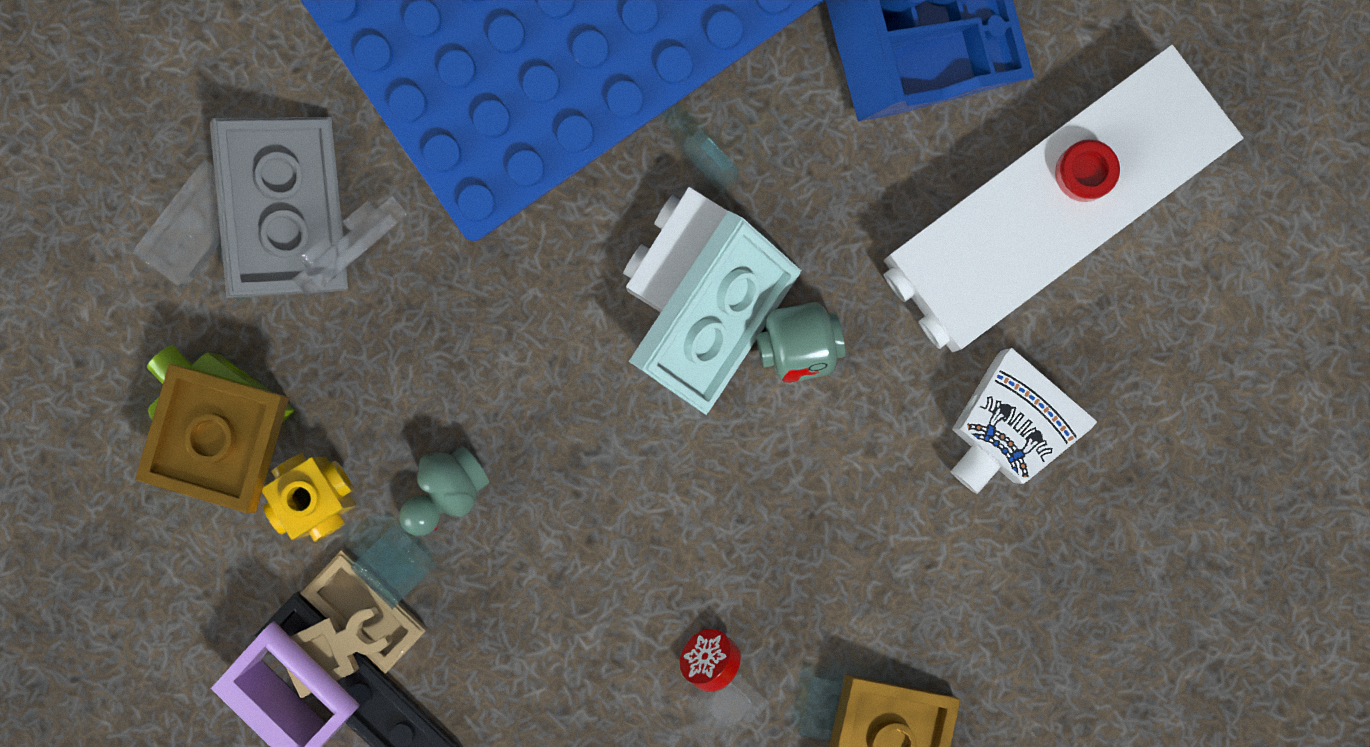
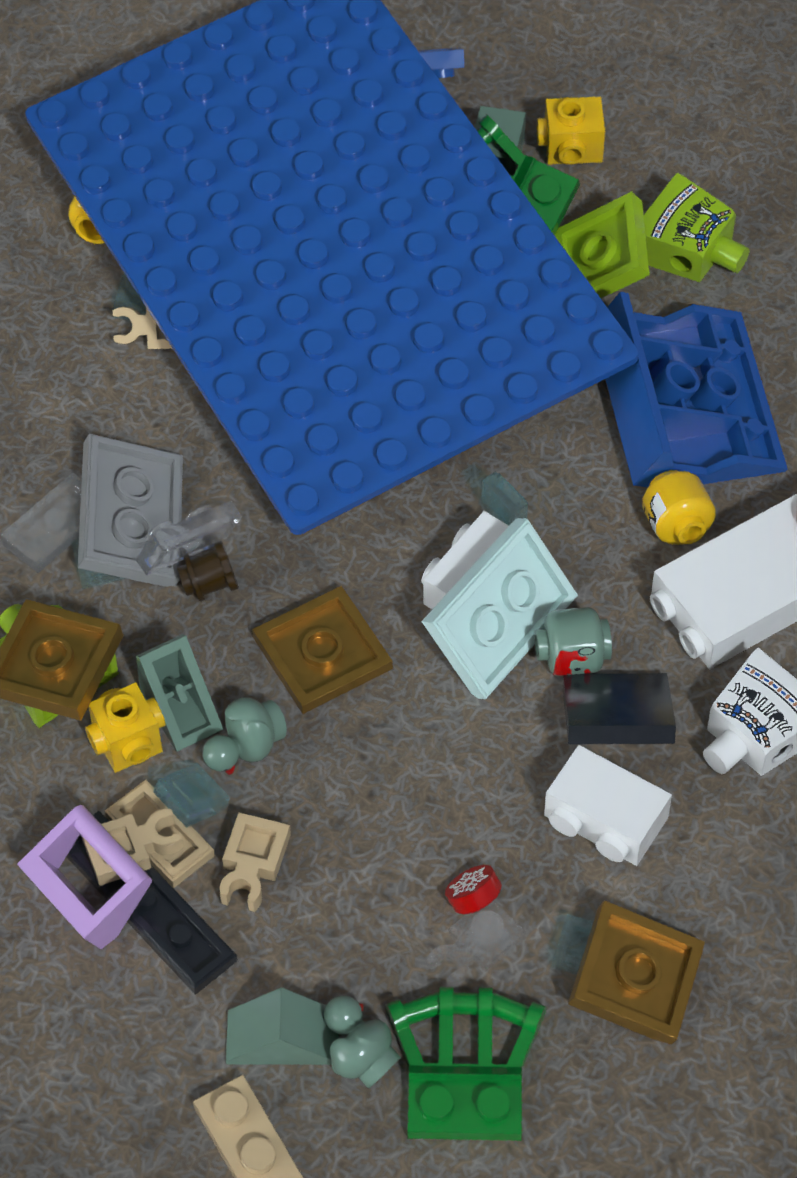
camera: 10 degrees right, 30 degrees down
none -> sand green slope [136,634,223,751]
none -> dark brown brick [177,541,239,602]
none -> tan plate [220,812,291,912]
none -> pearl gold tile [252,585,393,714]
none -> white brick [544,745,672,866]
none -> black tile [563,673,676,744]
none -> yellow head [642,470,716,545]

